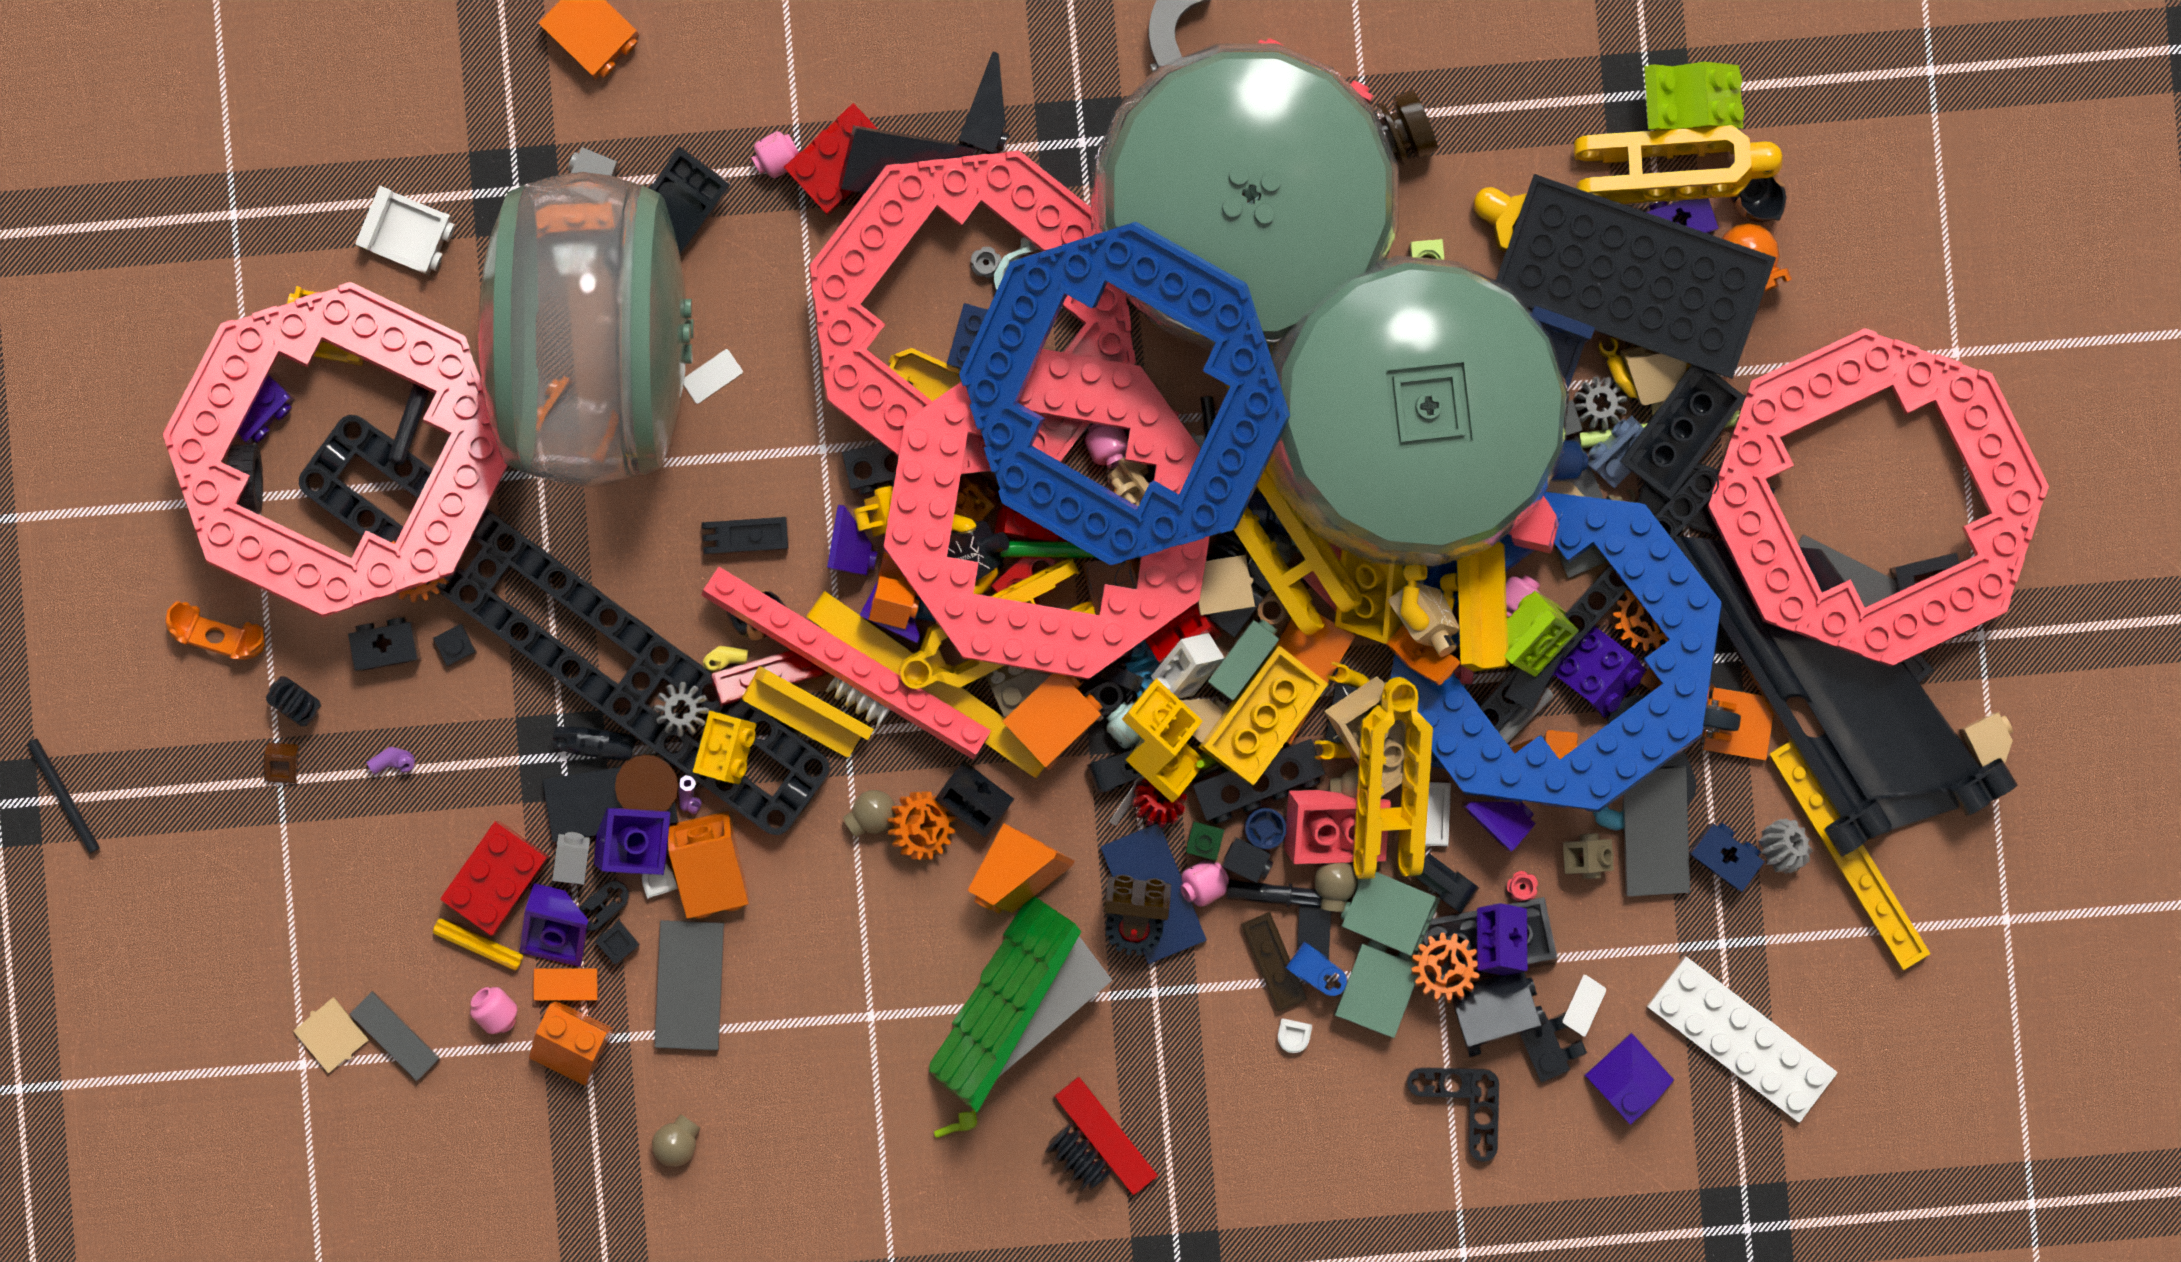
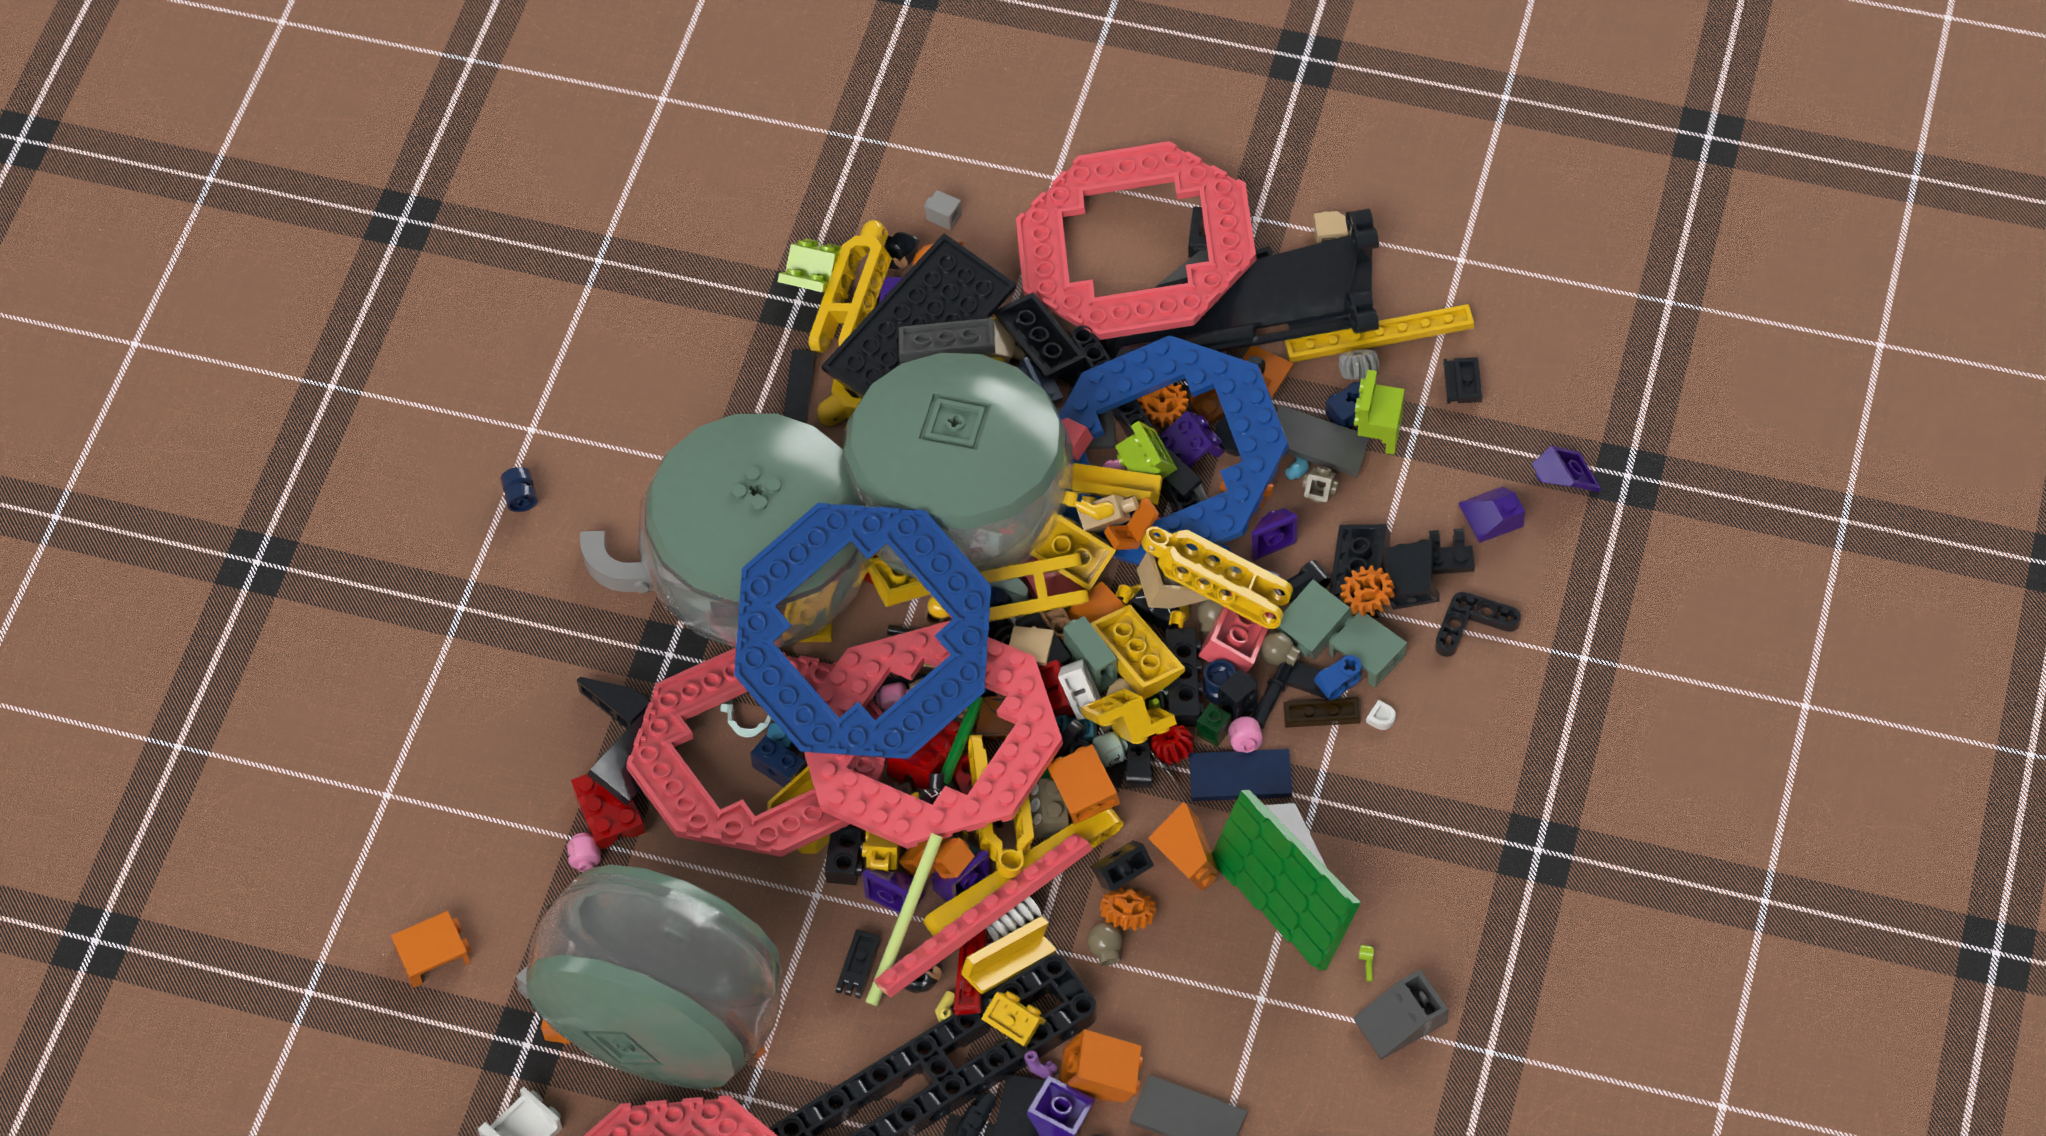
camera: 70 degrees left, 30 degrees down
reddish brown tile [615,755,679,811] -> none
white tile [642,864,678,898] -> none
light grey gear [654,682,709,737] -> none
light grey plate [971,247,1002,278] -> none
black piece [1045,1122,1114,1193] -> none
red tile [1054,1076,1158,1195] -> none
dark brown plate [1104,875,1171,956] -> none
dark purple brick [1477,903,1528,976] -> none
coral plate [1507,871,1538,902] -> none
white sticker [1563,975,1606,1037] -> none
white plate [1647,956,1838,1123] -> none
none -> black tile [783,350,816,424]
none -> yellowish green piece [865,833,943,1006]
none -> dark grey tile [899,318,996,362]
none -> light grey brick [924,190,962,231]
none -> dark grey slope [1353,970,1449,1060]
none -> lime bracket [1354,370,1405,455]
none -> black plate [1443,357,1482,404]
none -> dark purple slope [1532,446,1601,492]

